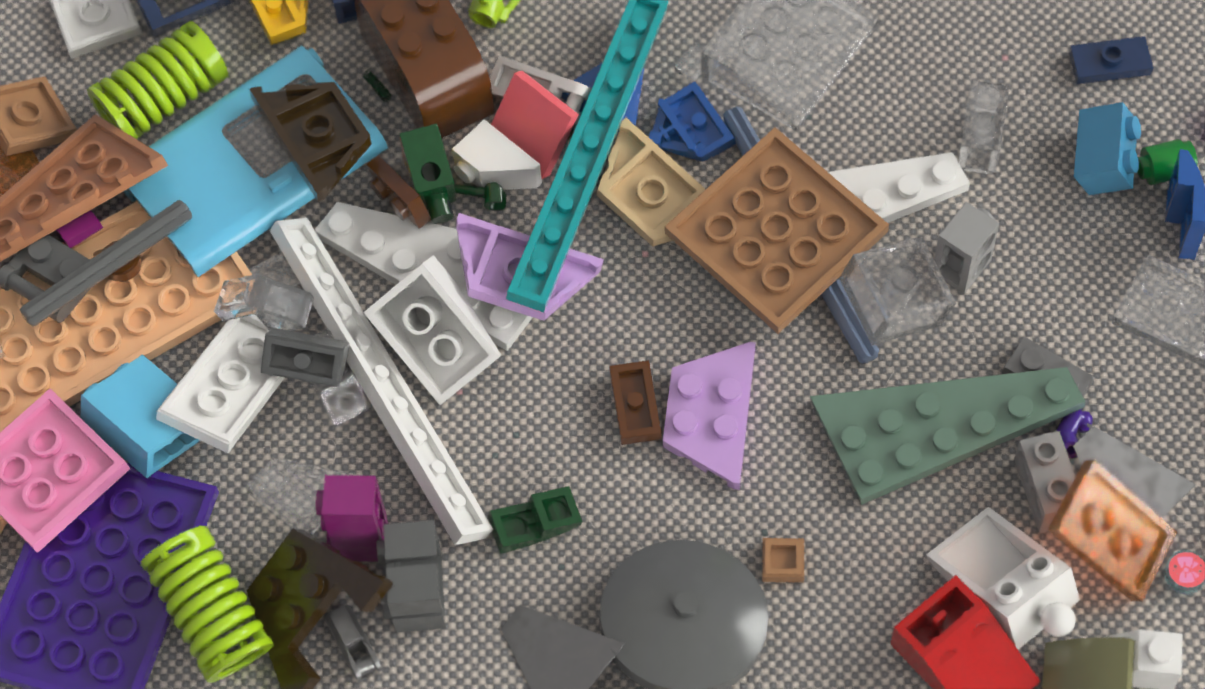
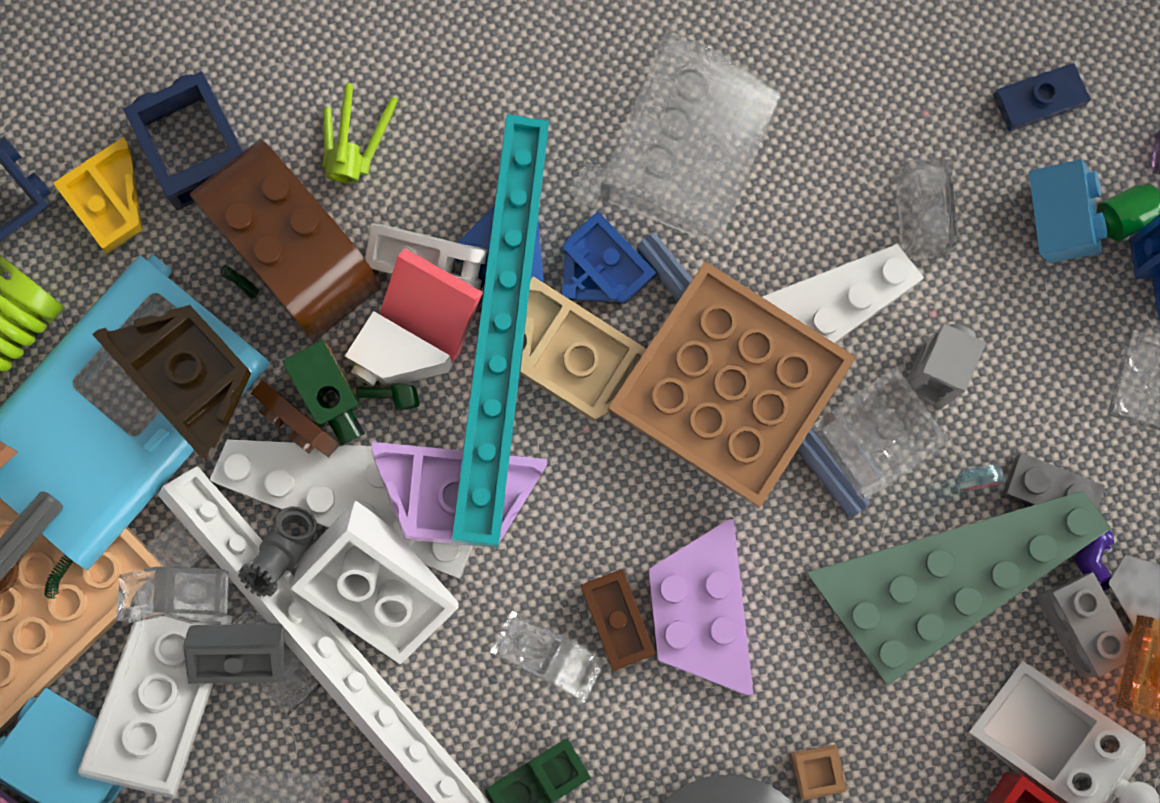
camera: 20 degrees left, 15 degrees up
none -> dark green leg [44,554,74,599]
none -> dark grey connector [238,506,317,597]
none -> clear slope [491,611,605,702]
none -> clear light blue tile [957,465,1005,491]

